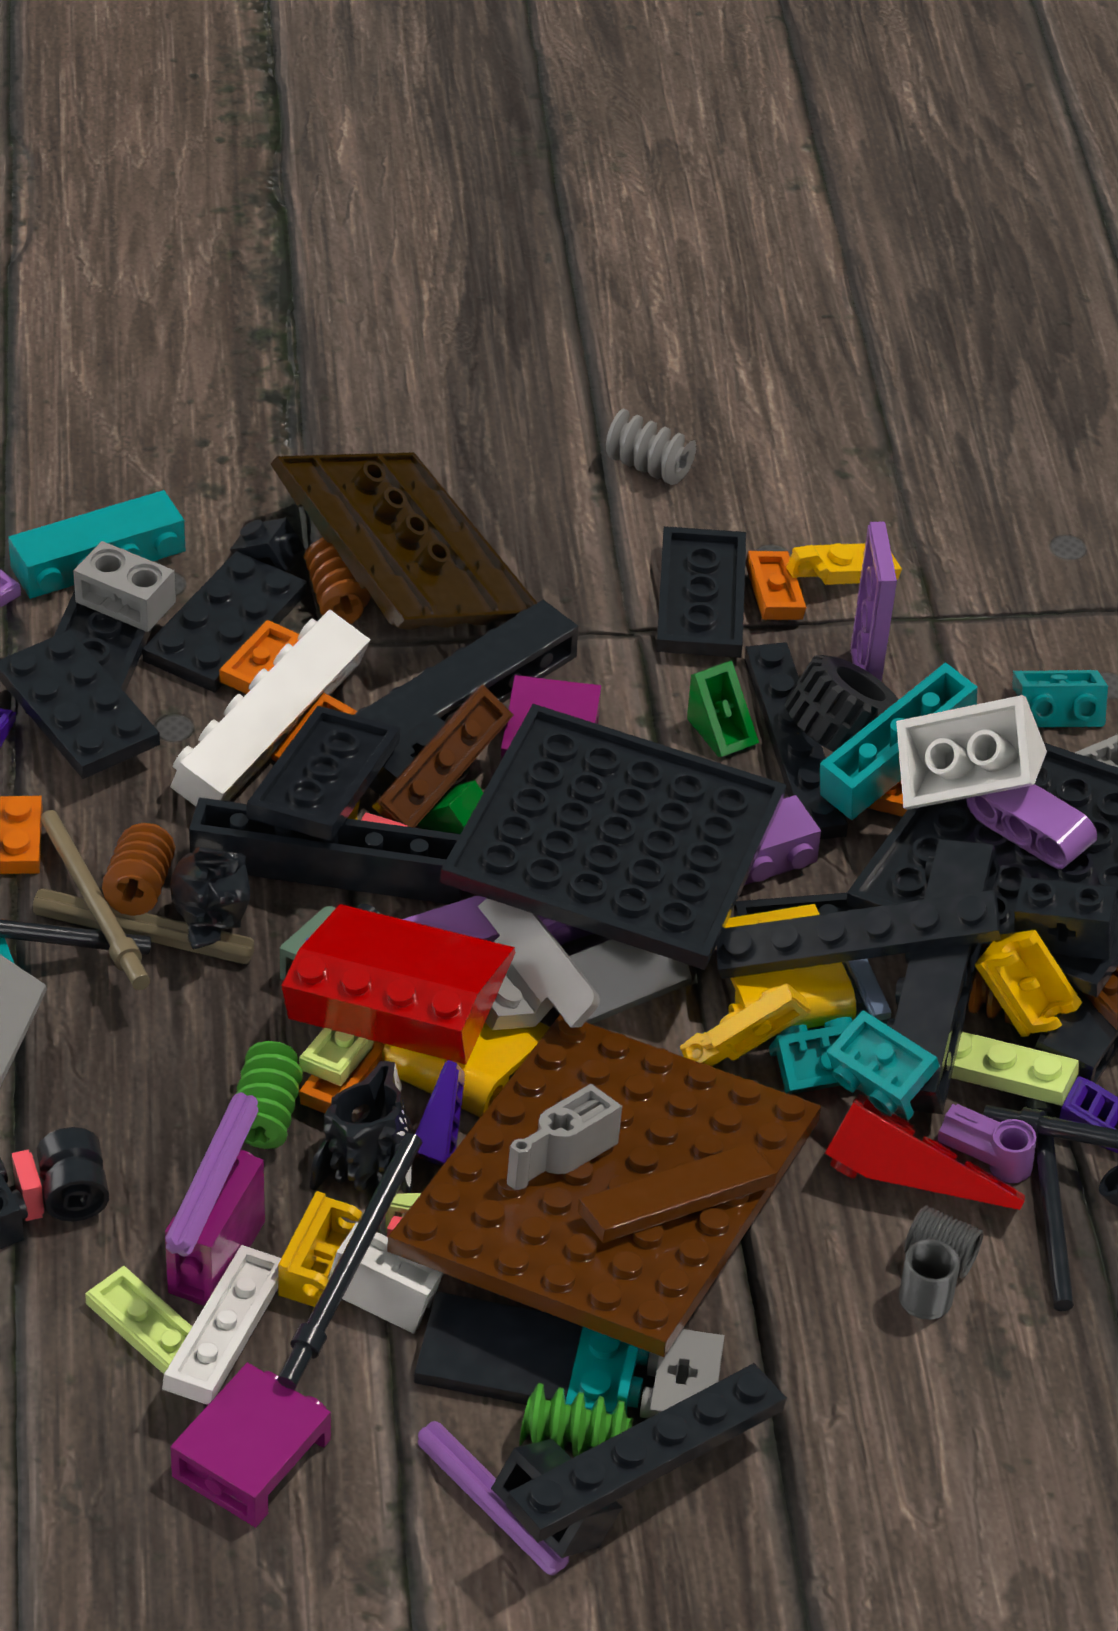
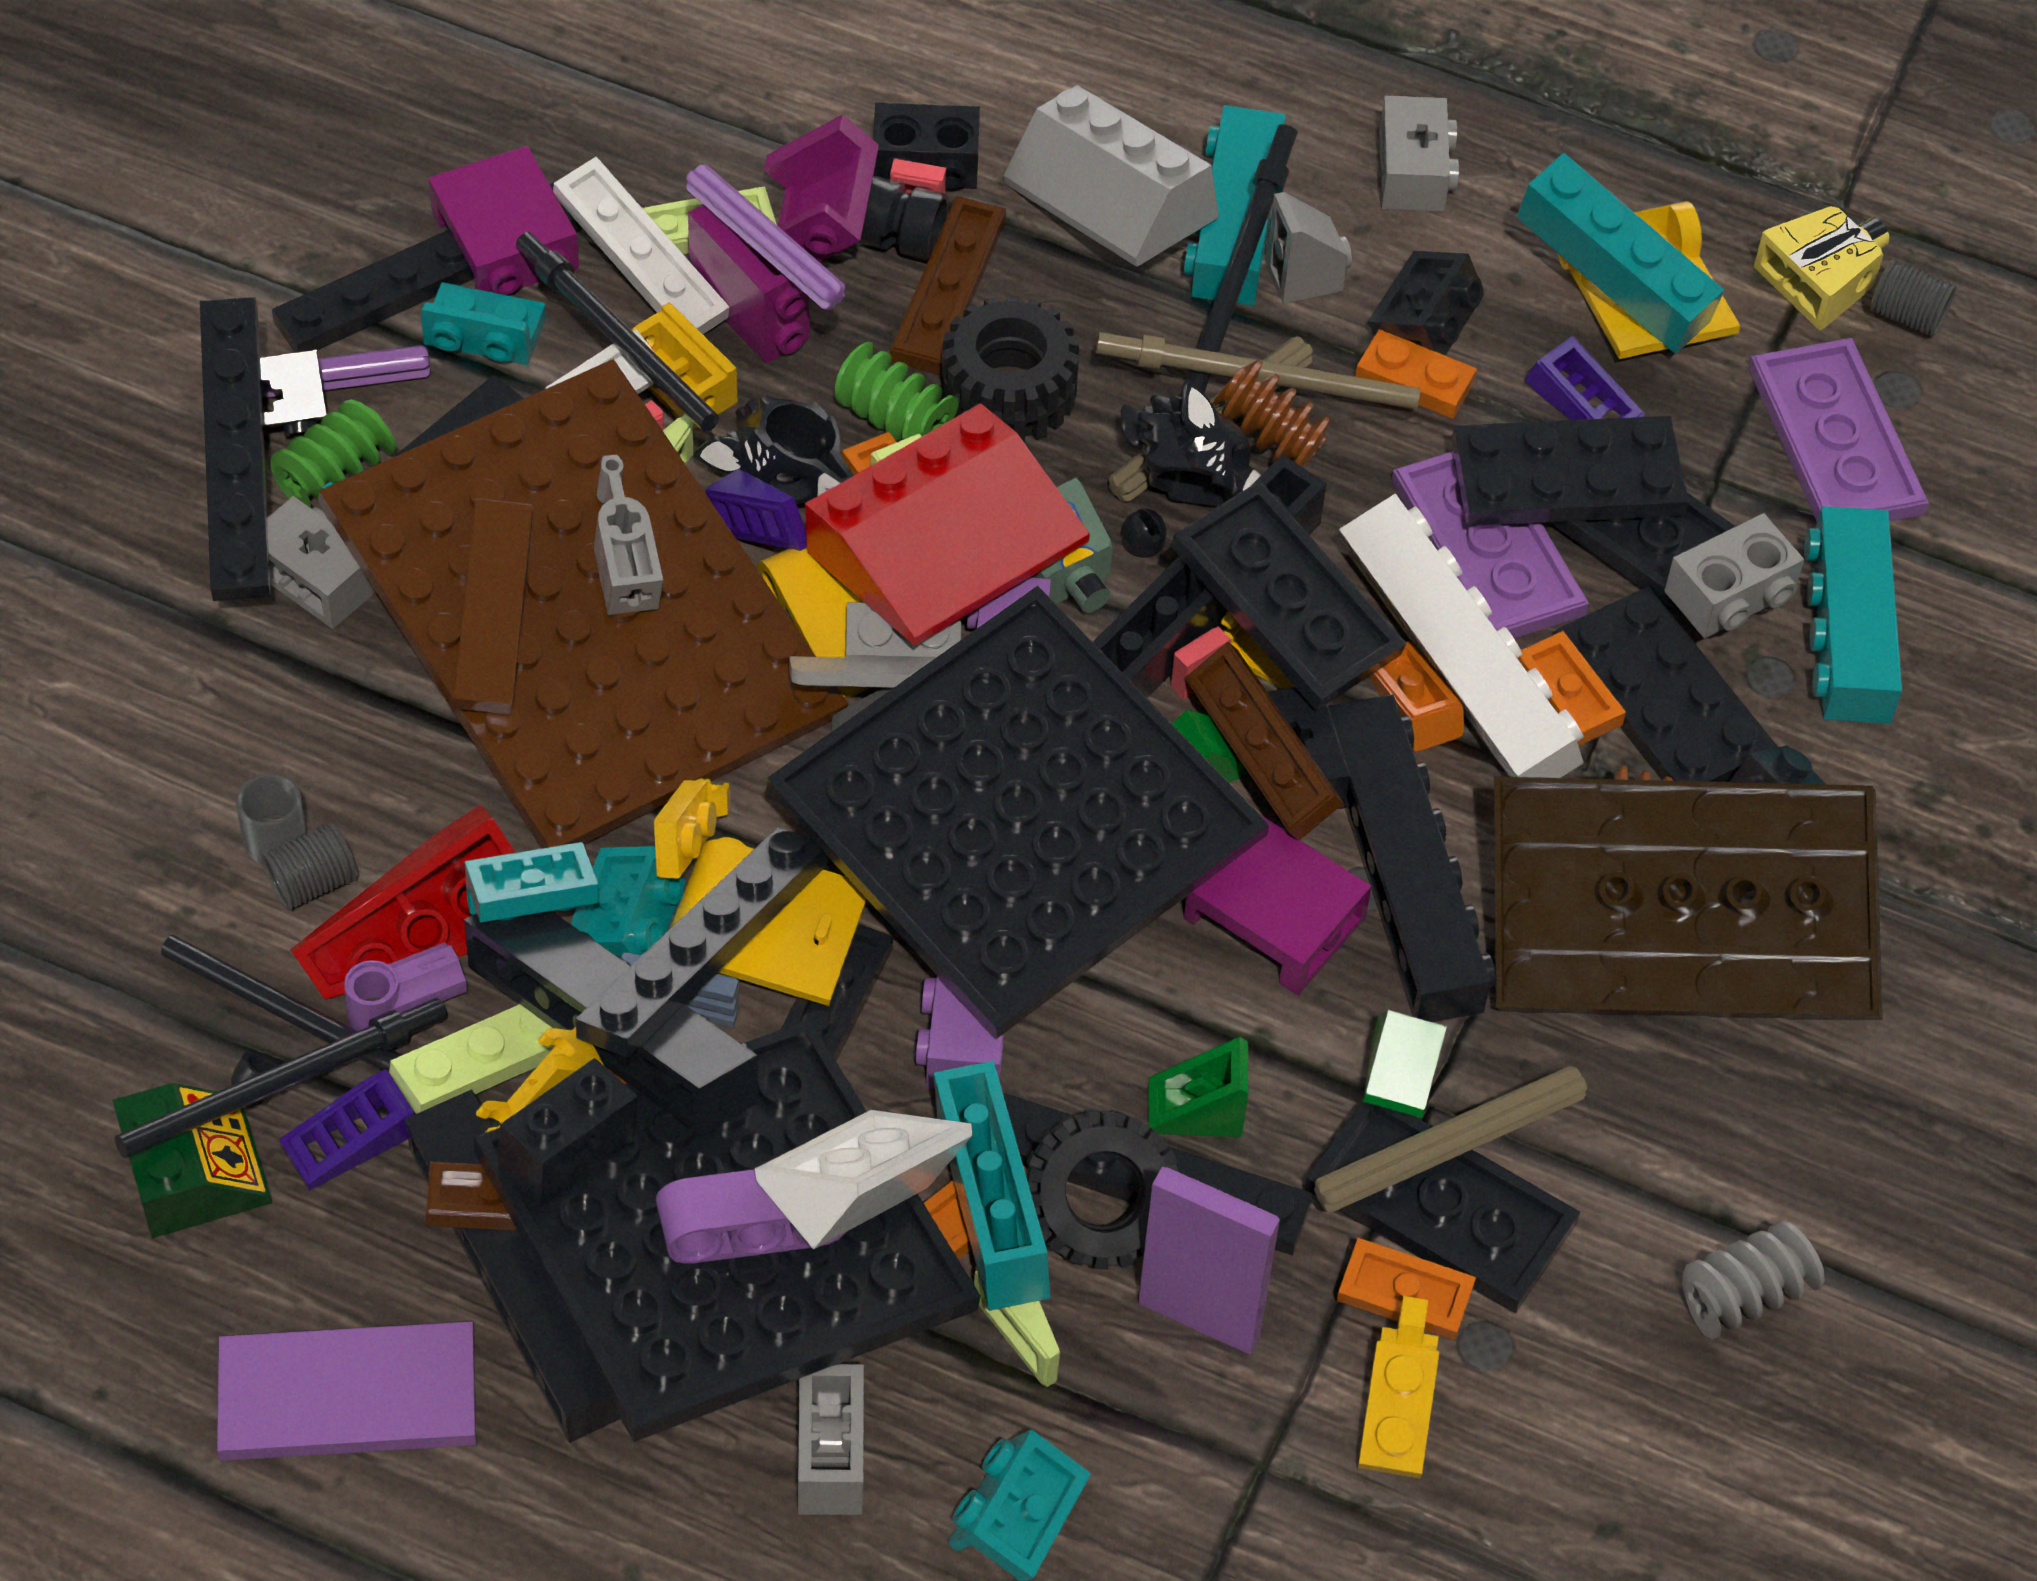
camera: 120 degrees right, 10 degrees up
none -> black plate [272,182,582,353]
none -> teal bracket [420,282,547,365]
none -> magenta panel [749,114,879,275]
none -> reddish brown tile [890,196,1007,375]
none -> black tyre [942,296,1080,442]
none -> black hinge [1121,508,1167,558]
none -> dark tan axle [1314,1066,1588,1212]
none -> slope [1363,1010,1447,1118]
none -> medium lavender tile [1391,451,1589,638]

